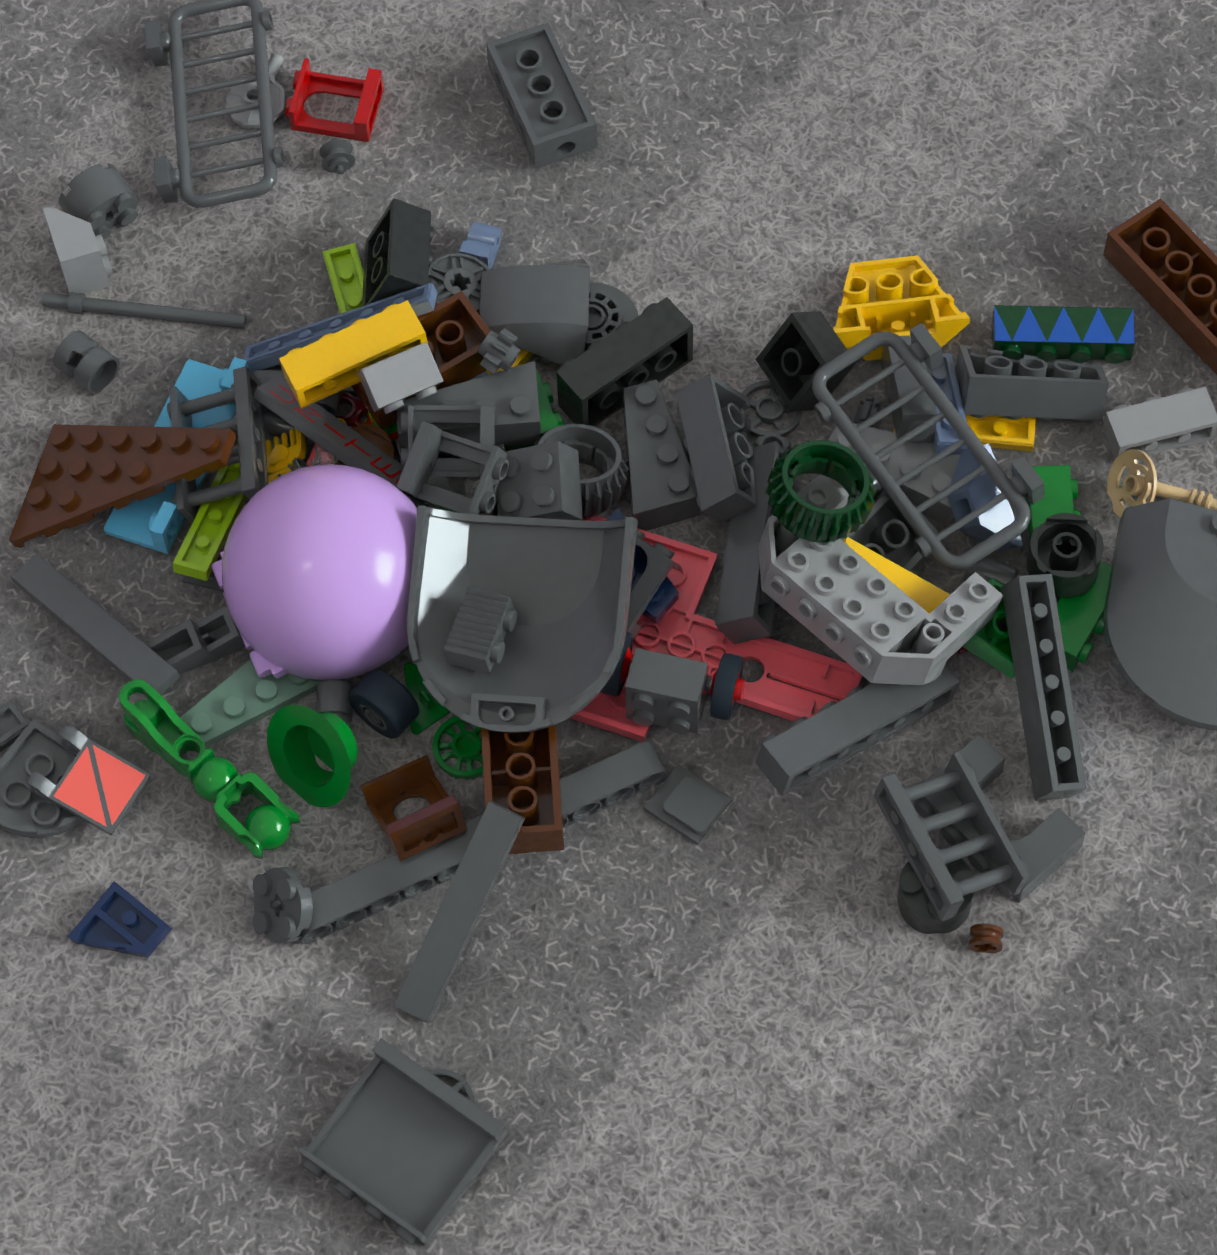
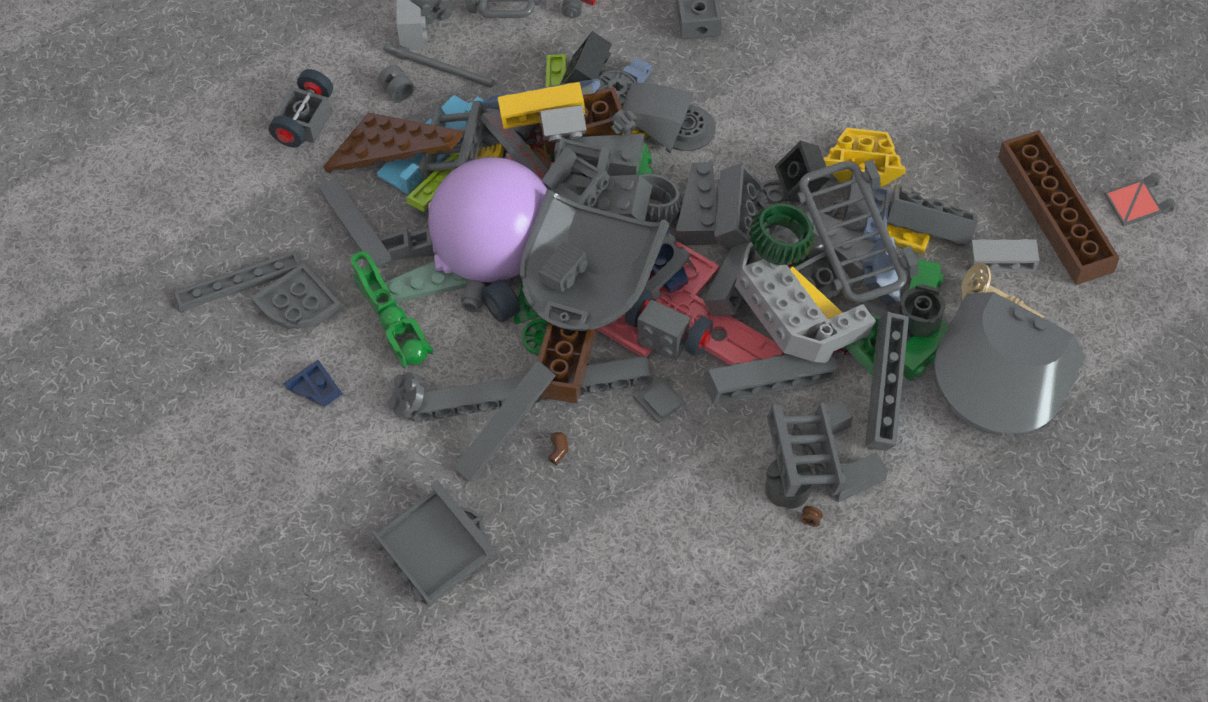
camera: 15 degrees right, 5 degrees down
flag [27,725,151,836] -> none
green hose [267,705,358,807] -> none
reddish brown panel [360,755,468,861] -> none
pearl dark grey brick [556,297,693,427] -> none
dark green brick [992,305,1135,364] -> none
none -> reddish brown arm [548,432,569,465]

